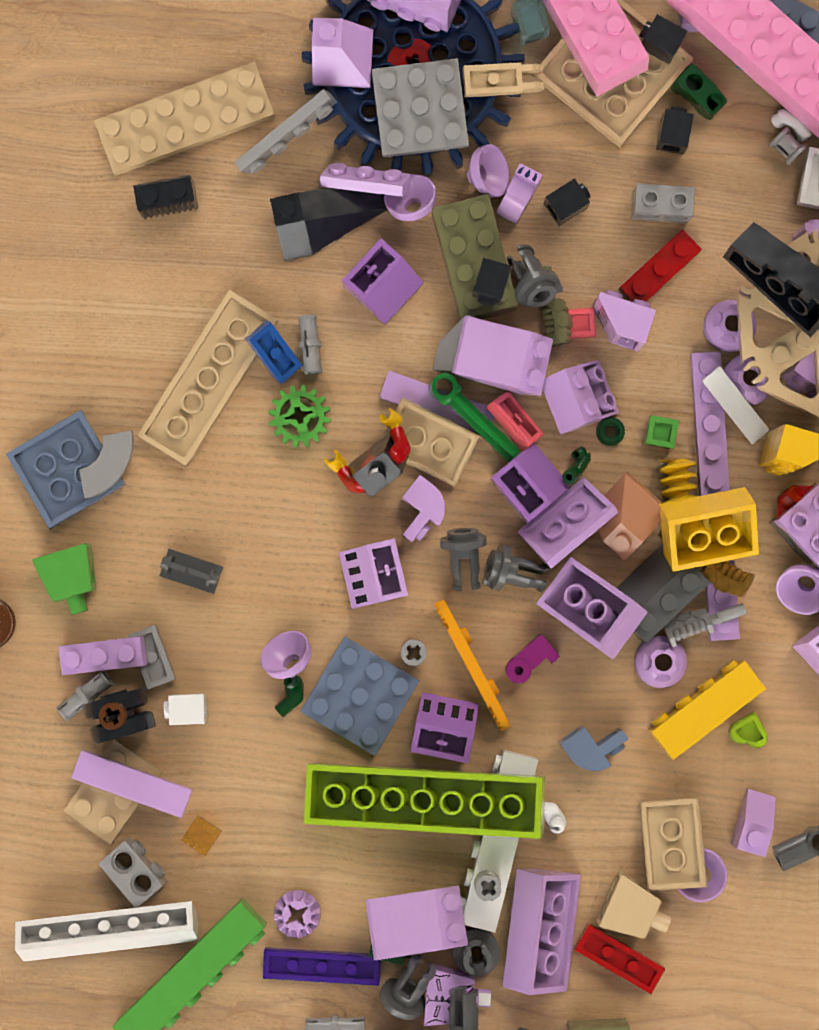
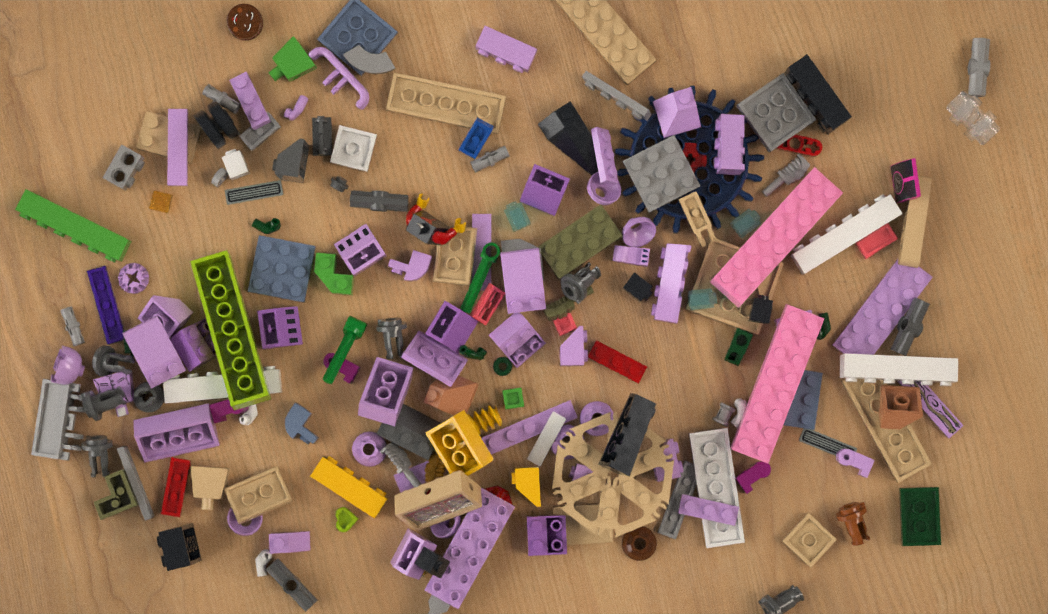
camera: 70 degrees right, 0 degrees up
white brick [15,901,199,961] -> none
reddish brown bush [99,702,128,730] -> none
black brick [133,175,199,219] -> none
lavender piece [260,631,312,679] -> none
bright green gear [268,385,331,448] -> none
light grey bush [401,640,427,666] -> none
light orange piece [433,599,511,732] -> none
dark grey piece [440,528,487,591] -> none
black brick [472,258,512,307] -> none
light grey bush [474,870,501,901] -> none
light grey brick [631,183,695,223] -> none
black brick [656,107,694,155] -> none
none -> light grey tile [117,446,155,521]
none -> lavender slope [138,295,193,339]
none -> black brick [157,523,202,571]
none -> medium lavender slope [170,318,217,372]
none -> magenta leg [209,399,249,424]
none -> light grey tile [211,168,228,188]
none -> sticker [225,180,283,205]
none -> white arm [255,549,272,577]
none -> dark grey slope [272,138,310,184]
none -> lavender arm [284,95,308,121]
none -> lavender piece [309,47,369,110]
none -> bright green brick [314,253,354,296]
none -> green axle [323,316,367,384]
none -> white plate [330,125,377,172]
none -> dark grey plate [330,176,349,192]
none -> dark grey piece [350,190,409,212]
none -> tan brick [394,470,482,531]
none -> lavender brick [475,26,537,73]
none -> clear light blue brick [504,201,531,233]
none -> lavender wedge [651,243,691,324]
none -> clear light blue brick [688,288,717,311]

